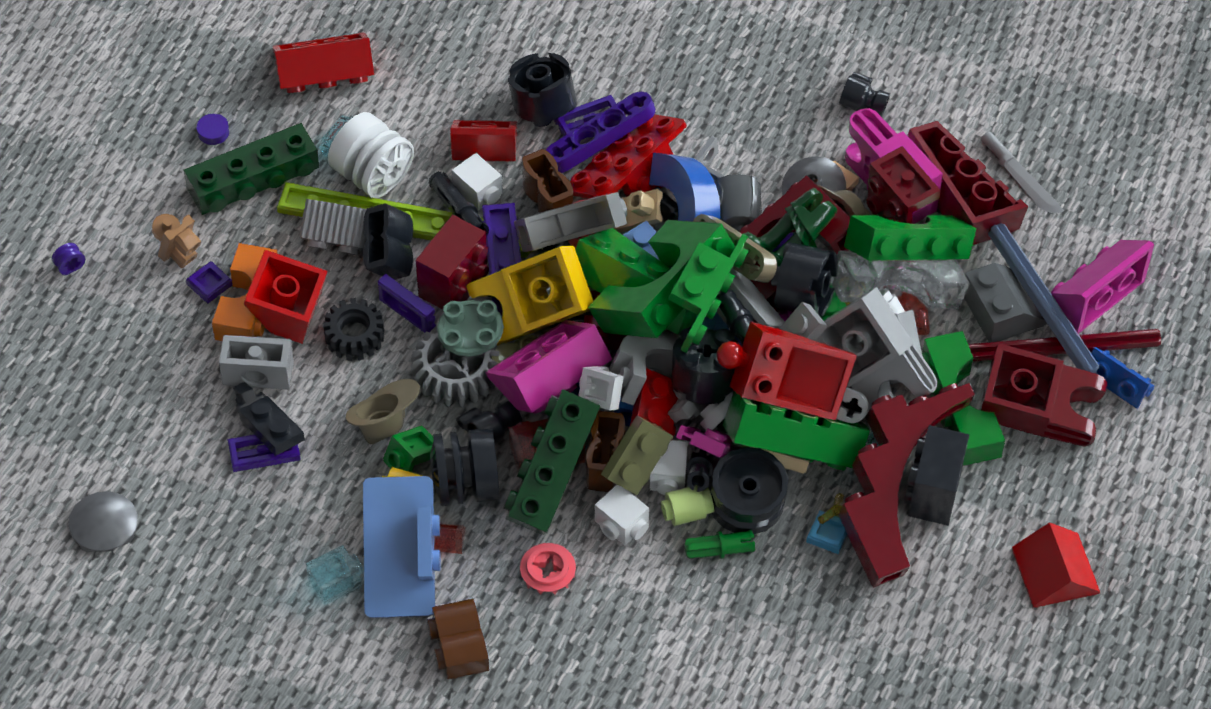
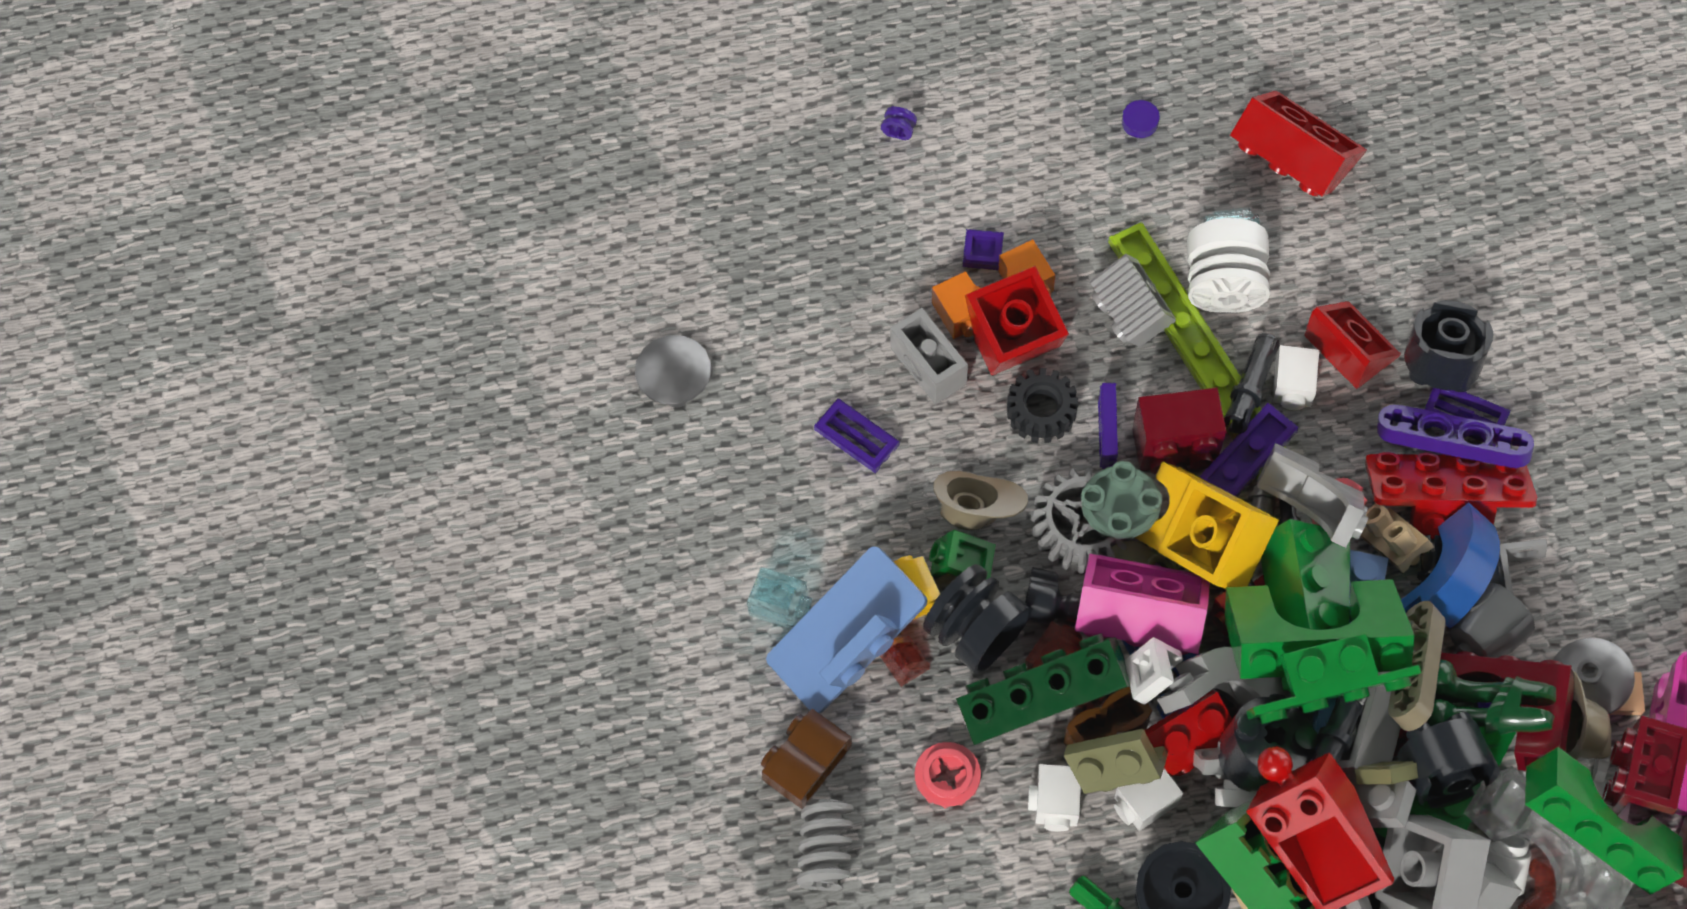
camera: 55 degrees right, 10 degrees up
medium nougat hips [152,214,201,268] -> none
dark green brick [183,123,320,215] -> none
black hinge [233,382,305,456] -> none
black brick [363,203,413,280] -> none
reddish brown brick [522,149,573,213] -> none
yellowish green brick [661,485,714,526] -> none
dark pink plate [676,425,740,458] -> none
black axle [686,449,713,492] -> none
none -> light grey piece [797,799,854,891]
none -> olive tile [1355,761,1418,784]

